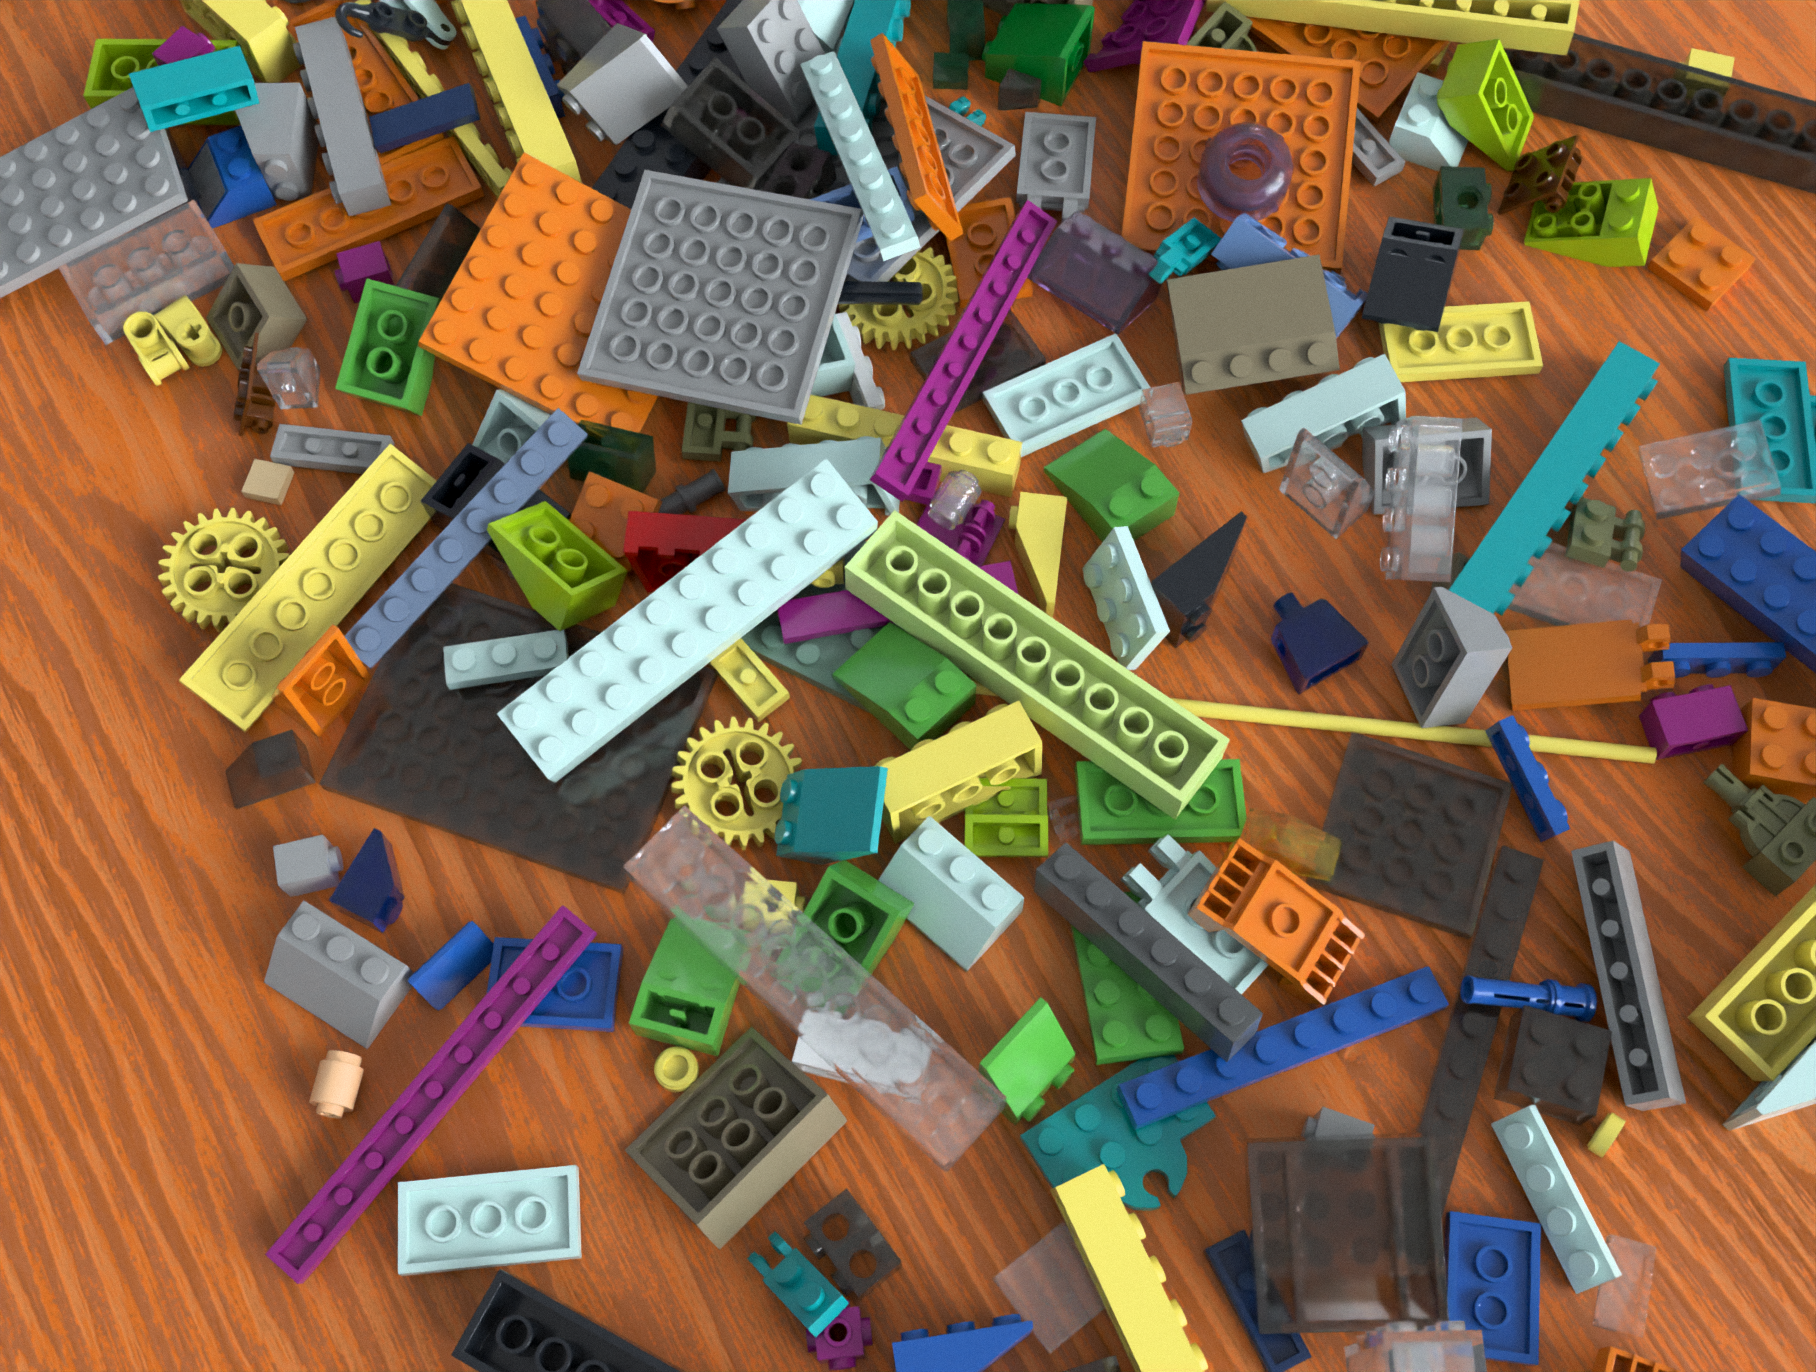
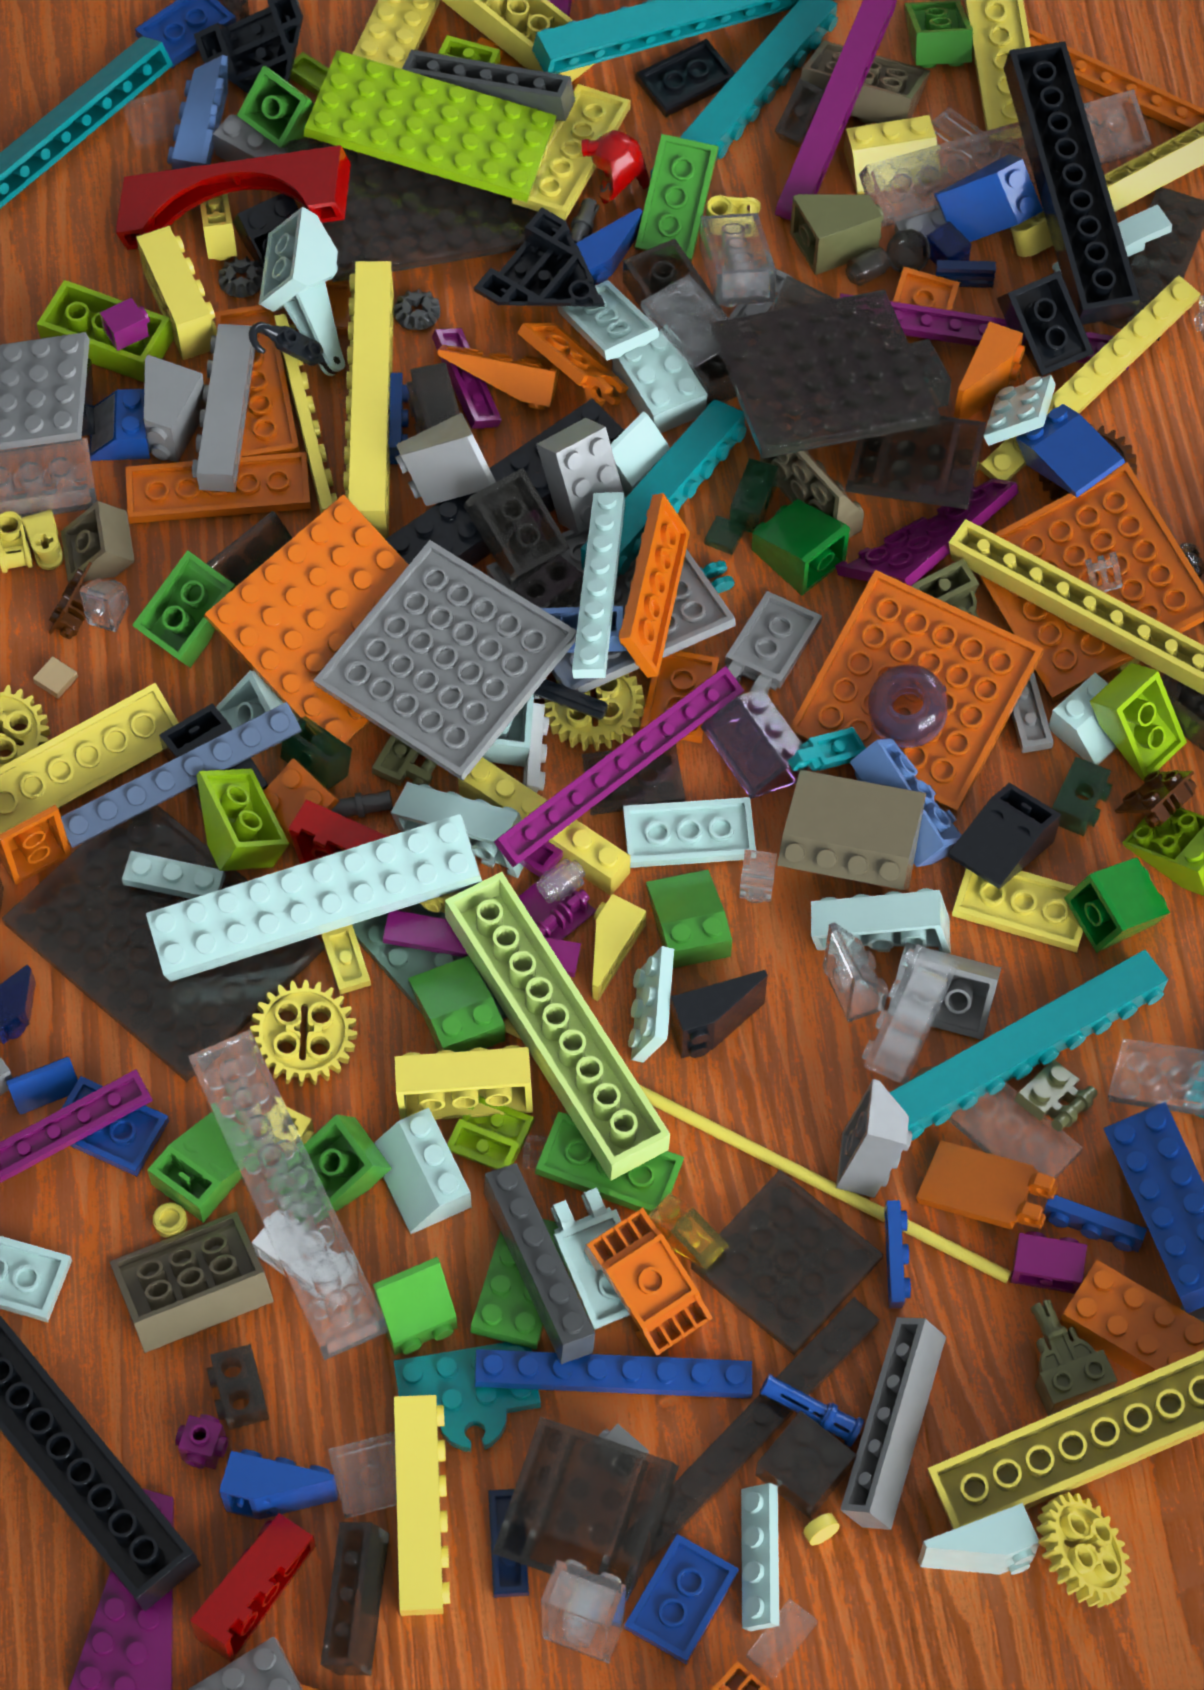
camera: 20 degrees right, 5 degrees down
teal brick [129,45,260,132] -> none
light grey plate [270,424,395,474] -> none
magenta brick [334,241,396,303] -> none
dark blue tile [369,83,480,153] -> none
teal hinge [747,1231,849,1338] -> none
teal slope [775,766,888,865] -> none
clear smoke slope [998,69,1042,111] -> none
clear blue torso [1271,592,1369,694] -> none
none -> green slope [1064,857,1170,953]

